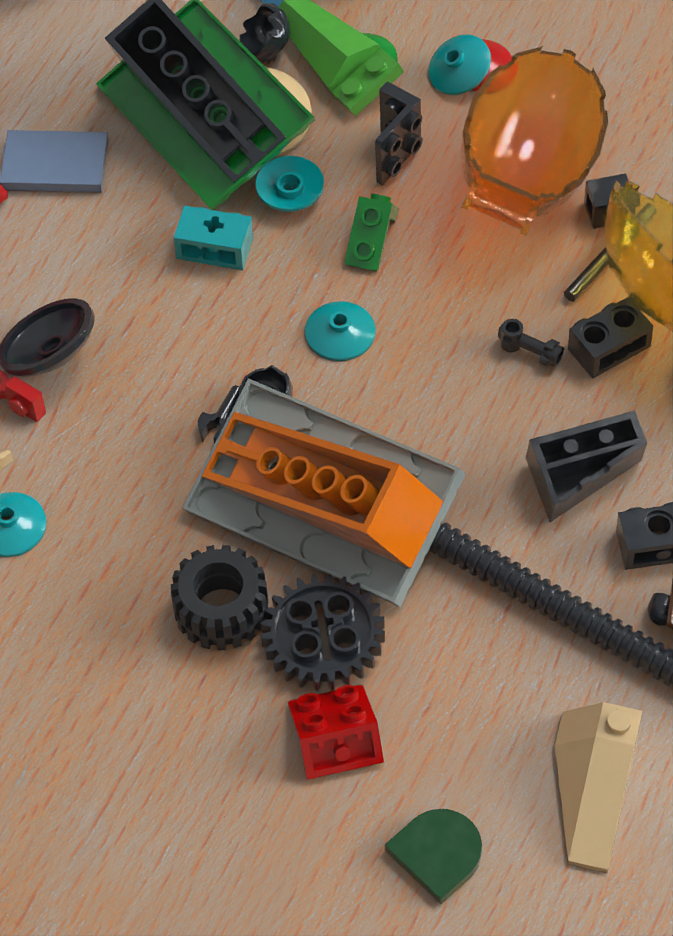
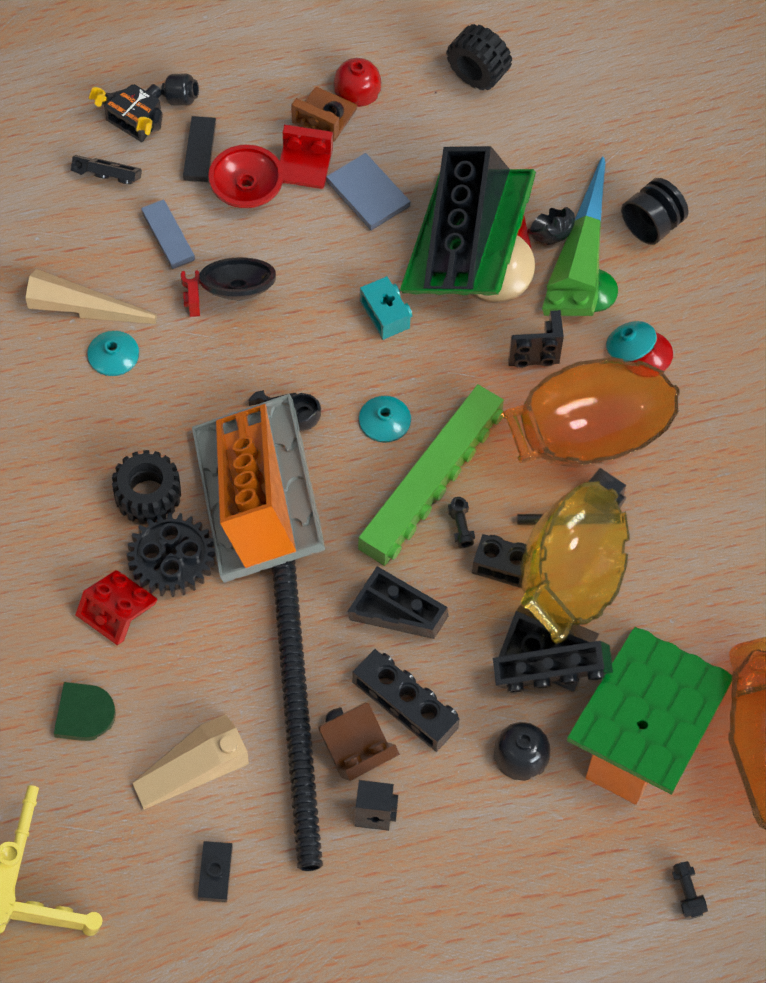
camera: 45 degrees right, 5 degrees up
teal dish [256,156,324,212] -> none
green bracket [344,194,399,271] -> none
none -> bright green brick [358,384,505,566]

